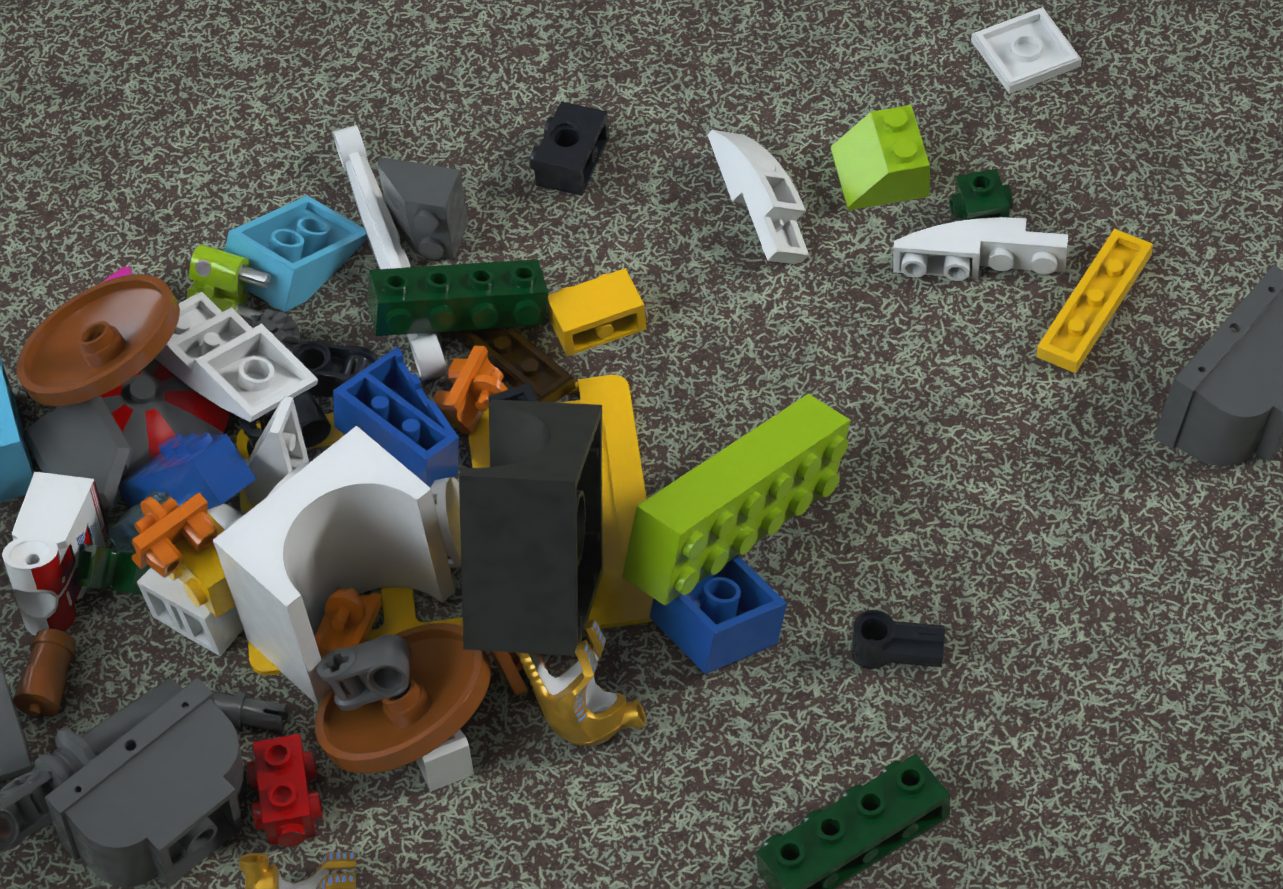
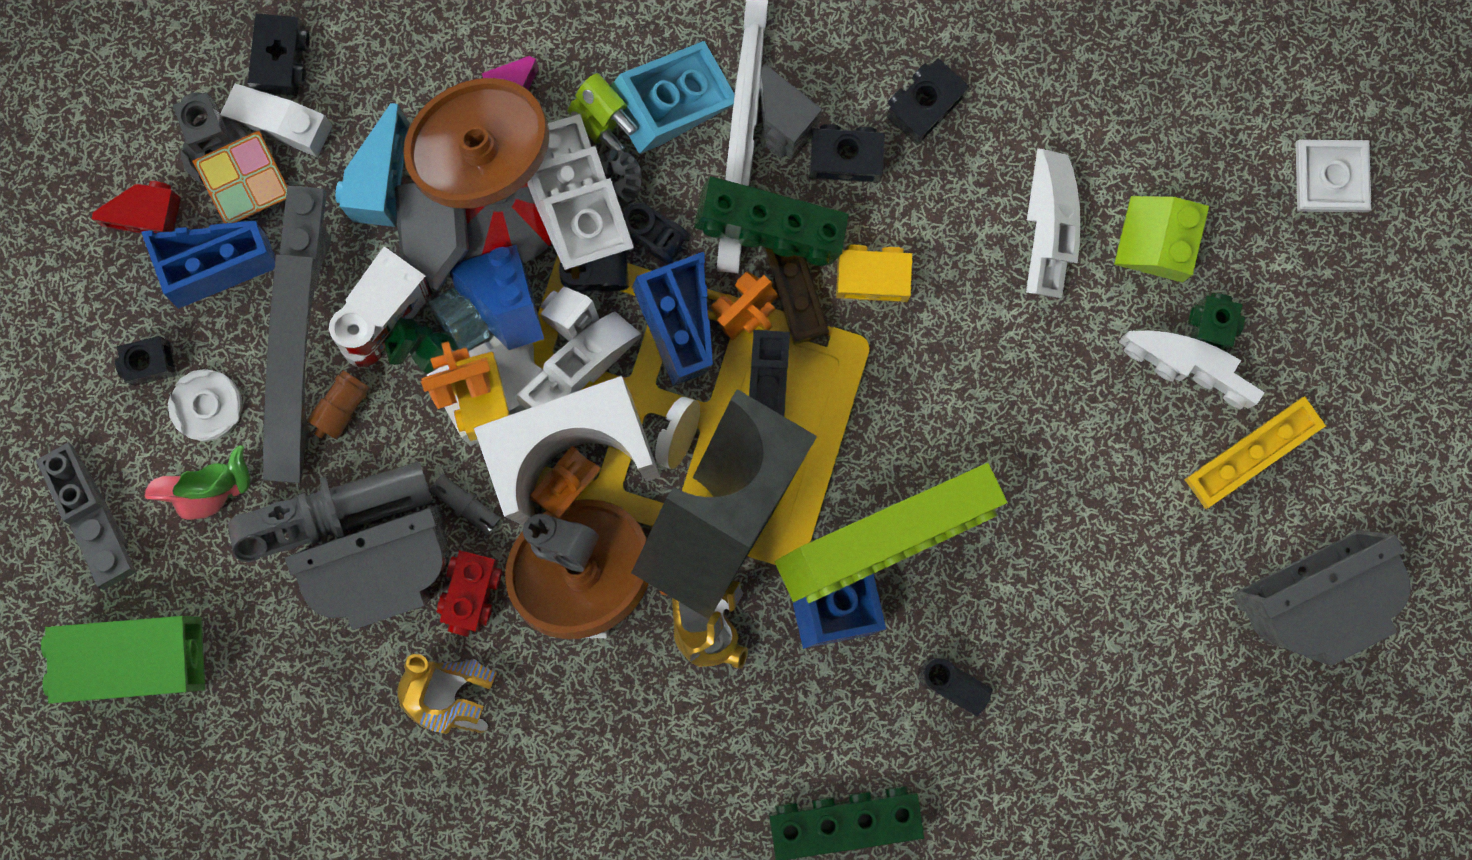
camera: 15 degrees right, 30 degrees up
none -> black brick [809,124,885,183]

